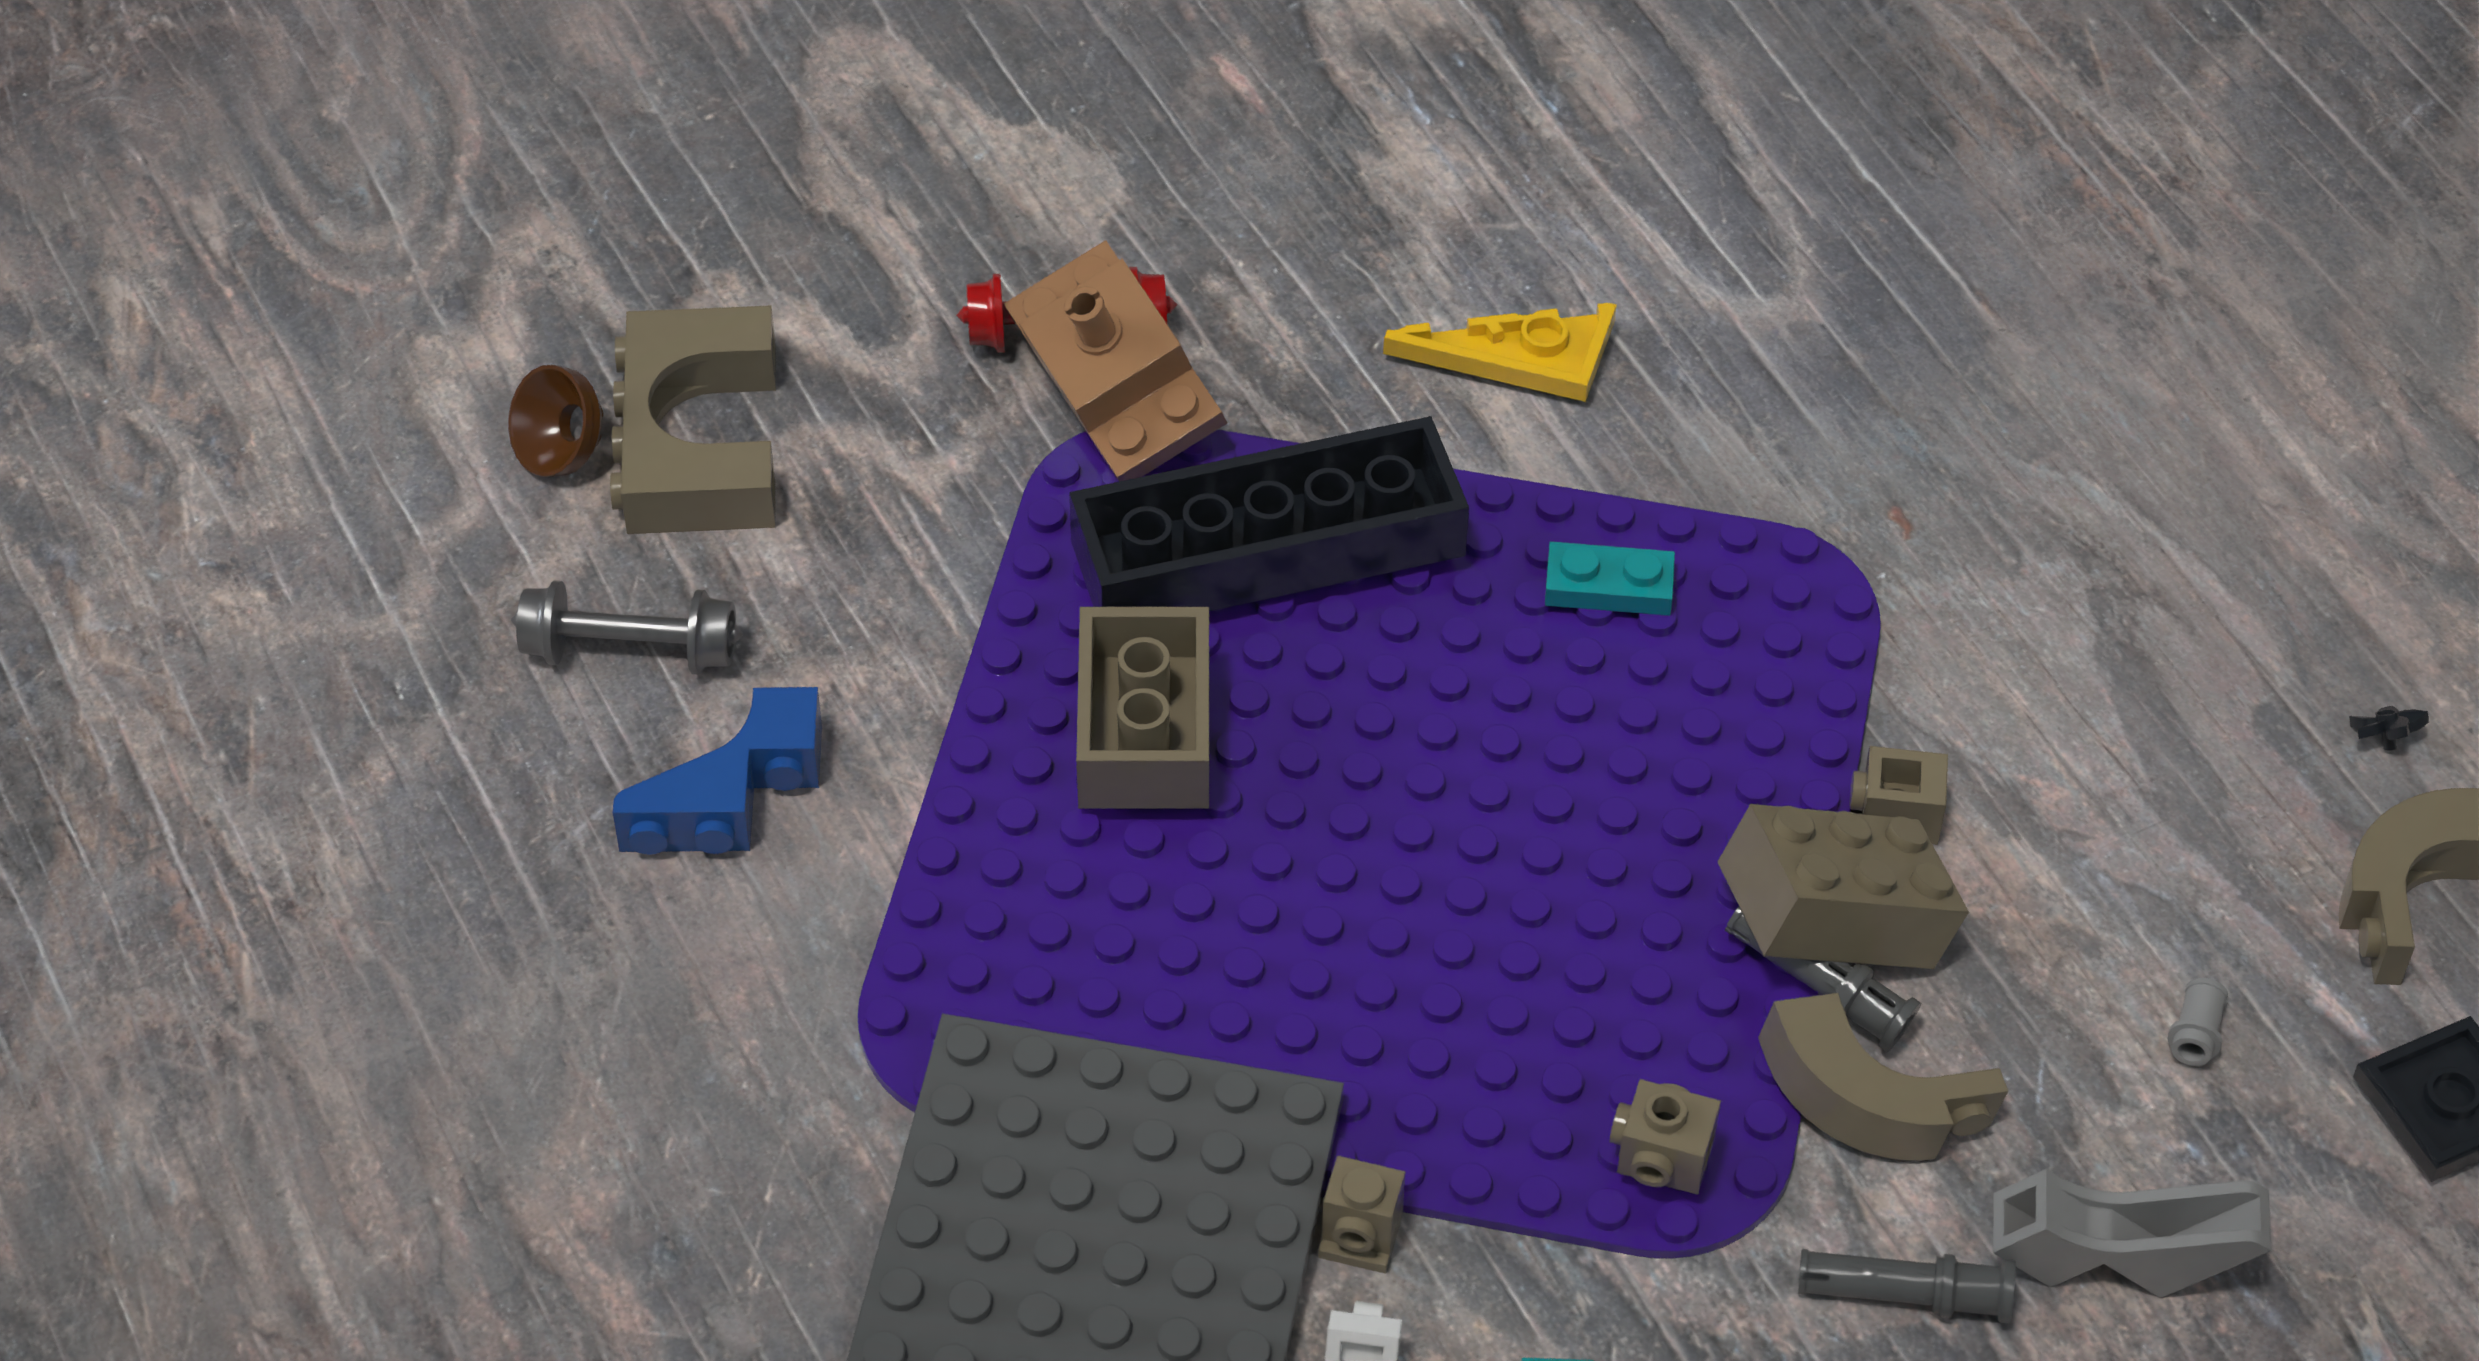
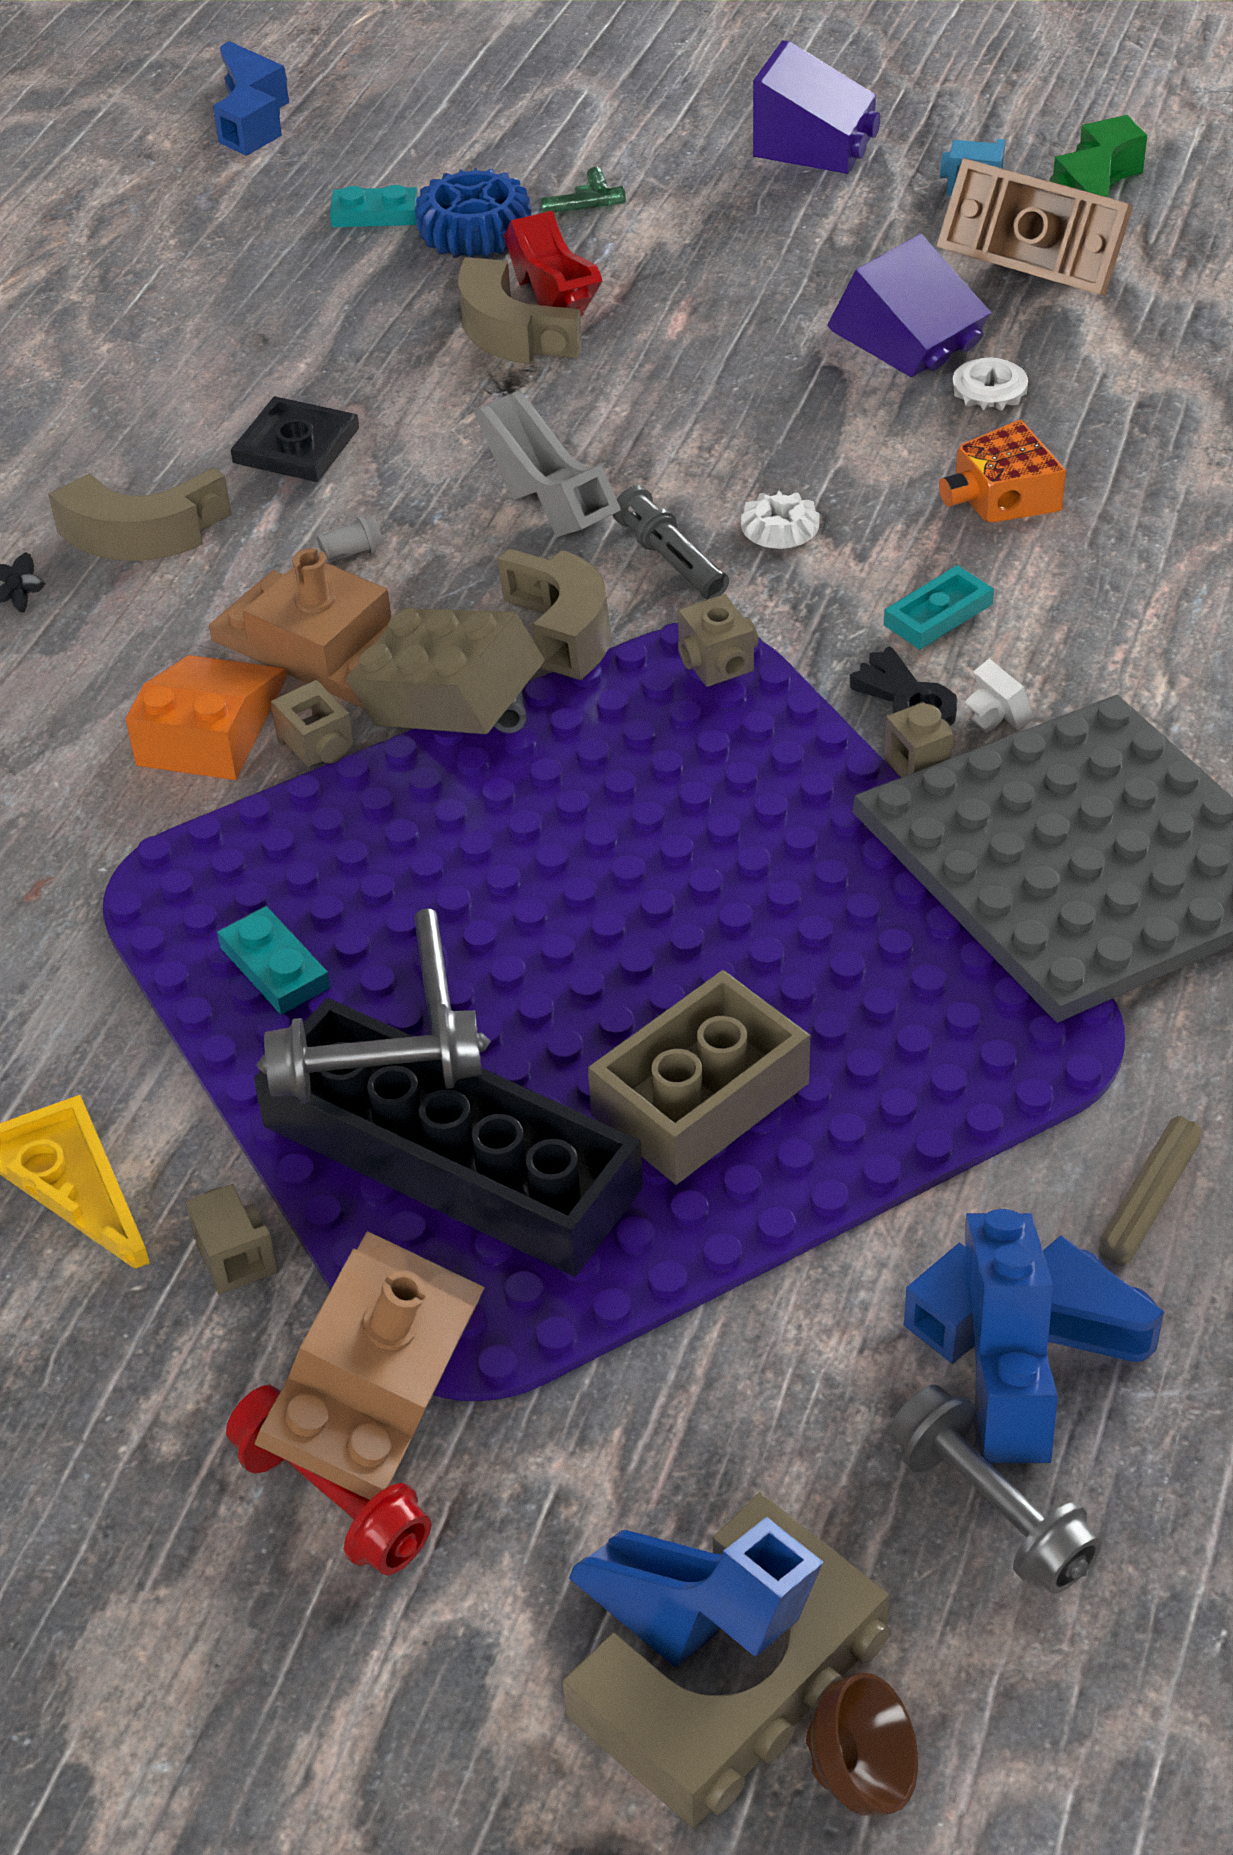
camera: 130 degrees left, 5 degrees down
none -> orange slope [125,655,287,780]
none -> dark tan brick [185,1184,278,1295]
none -> medium nougat brick [209,548,391,709]
none -> flat silver piece [256,1004,491,1103]
none -> flat silver bar [414,909,451,1035]
none -> blue arch [569,1517,823,1668]
none -> black piece [850,646,958,726]
none -> blue arch [965,1209,1058,1463]
none -> dark tan axle [1098,1116,1202,1266]

